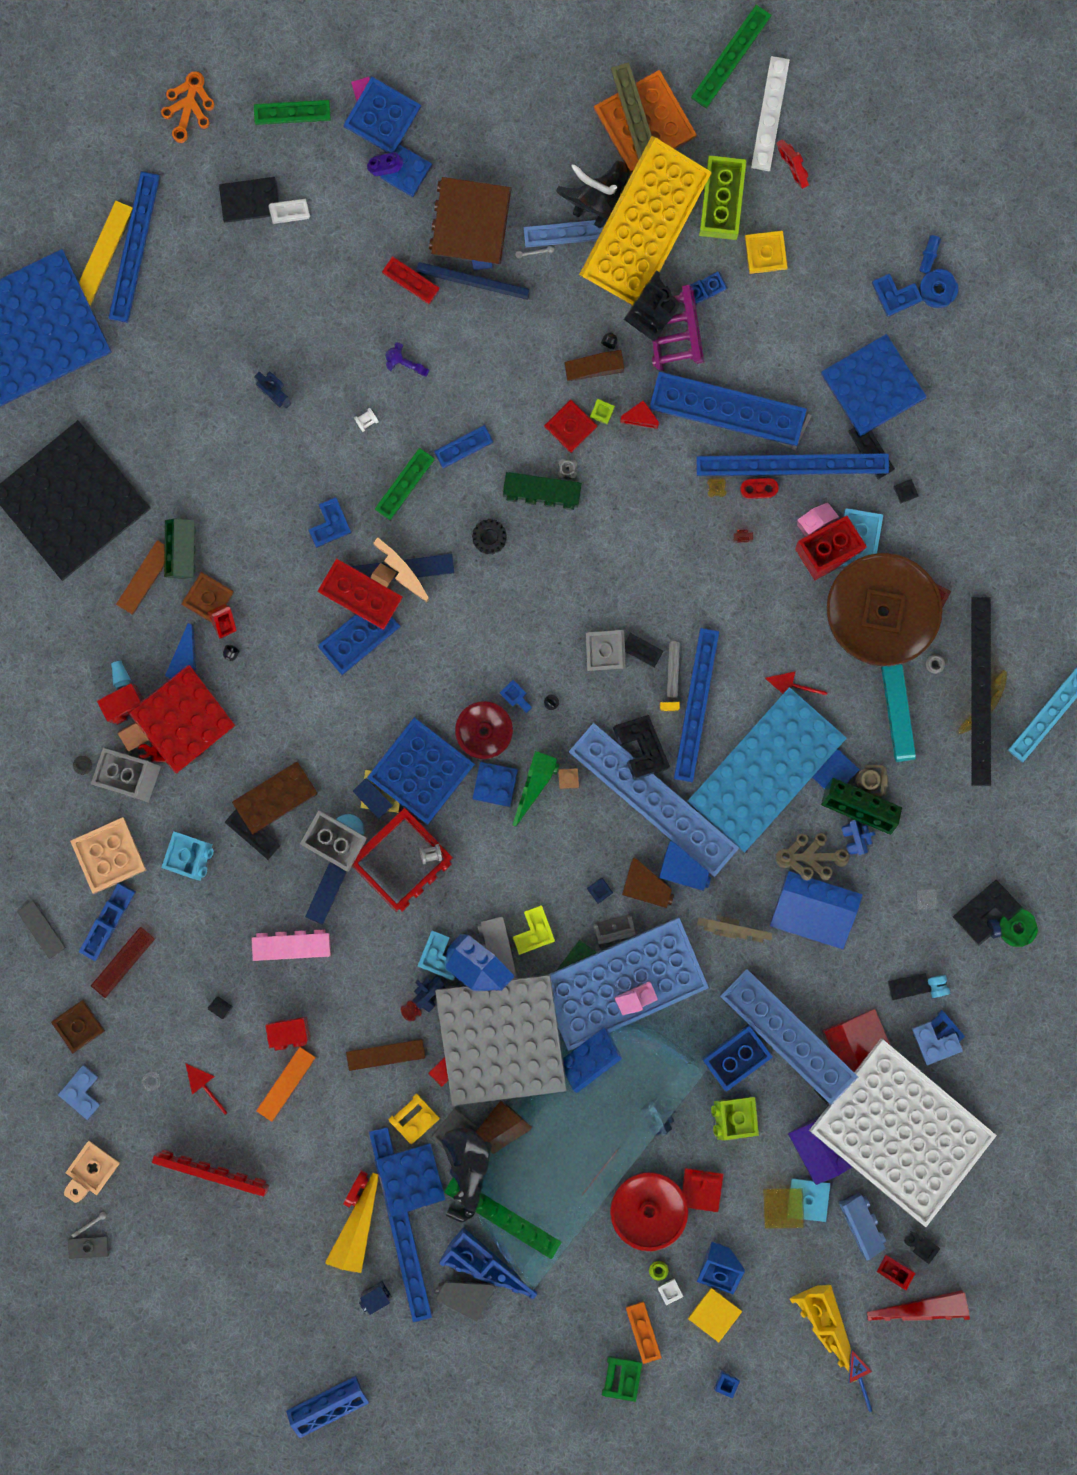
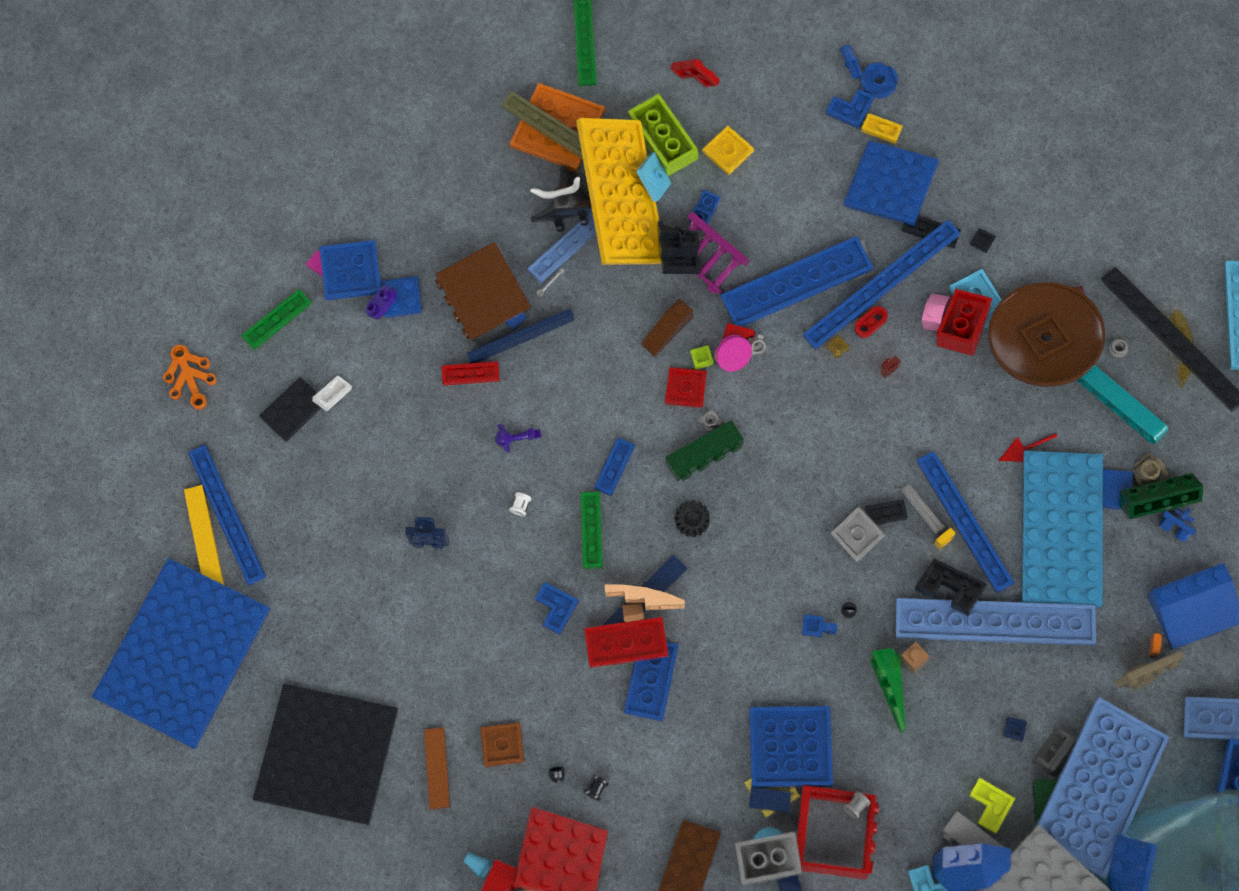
camera: 30 degrees left, 15 degrees down
dark green brick [164,518,196,579] -> none
blue slope [165,623,197,679] -> none
red slope [207,604,237,639] -> none
dark red dish [455,701,513,759] -> none
blue plate [473,762,518,807] -> none
black hinge [601,333,618,349] -> none
bright pink slope [614,981,658,1015] -> none
reddish brown slope [622,858,674,908] -> none
blue slope [659,841,711,891] -> none
white plate [751,56,790,171] -> none
dark tan plant [776,833,850,880] -> none
none -> black bush [584,775,609,801]
none -> medium azure plate [636,152,671,202]
none -> dark pink tile [715,335,752,372]
none -> light grey plate [747,334,766,355]
none -> yellow plate [861,113,903,144]
none -> orange tile [1149,633,1162,658]

